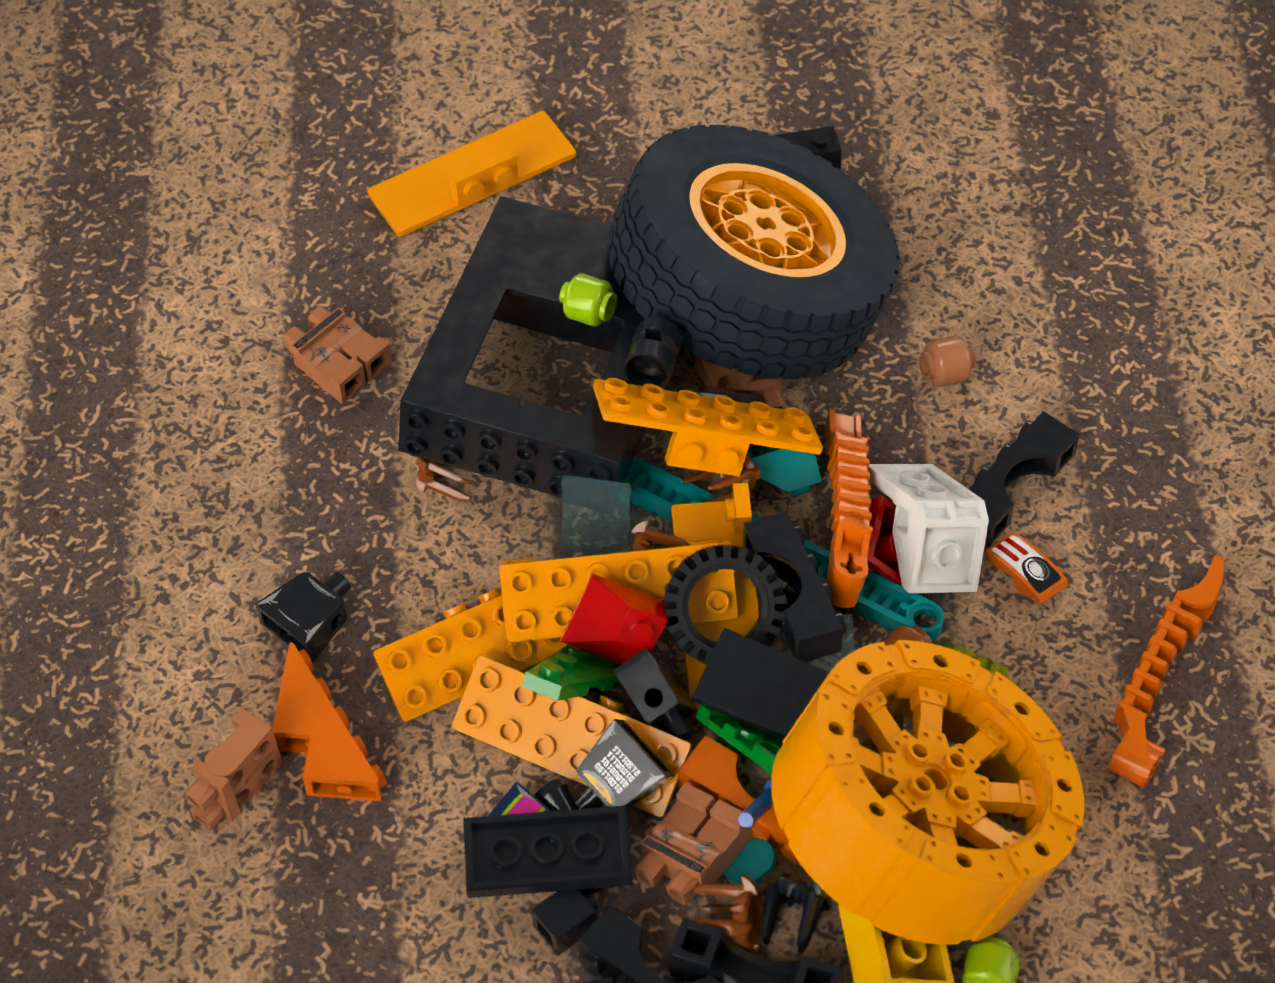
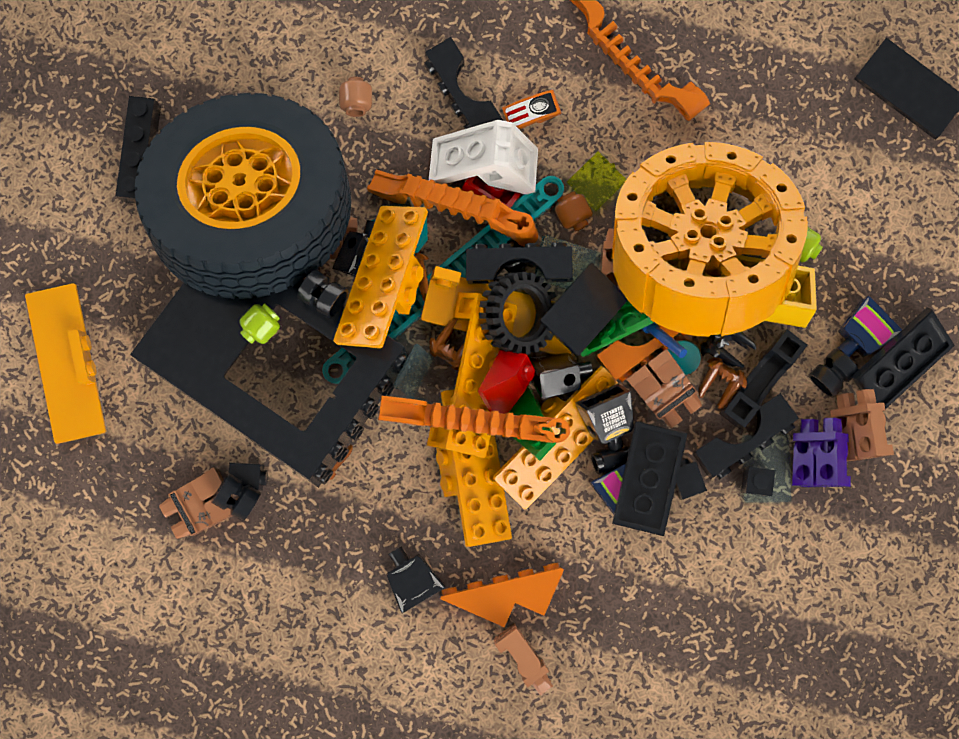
camera: 70 degrees left, 30 degrees up
none -> black wheel [211,473,261,521]
none -> black brick [228,463,268,491]
none -> orange piece [378,396,570,443]

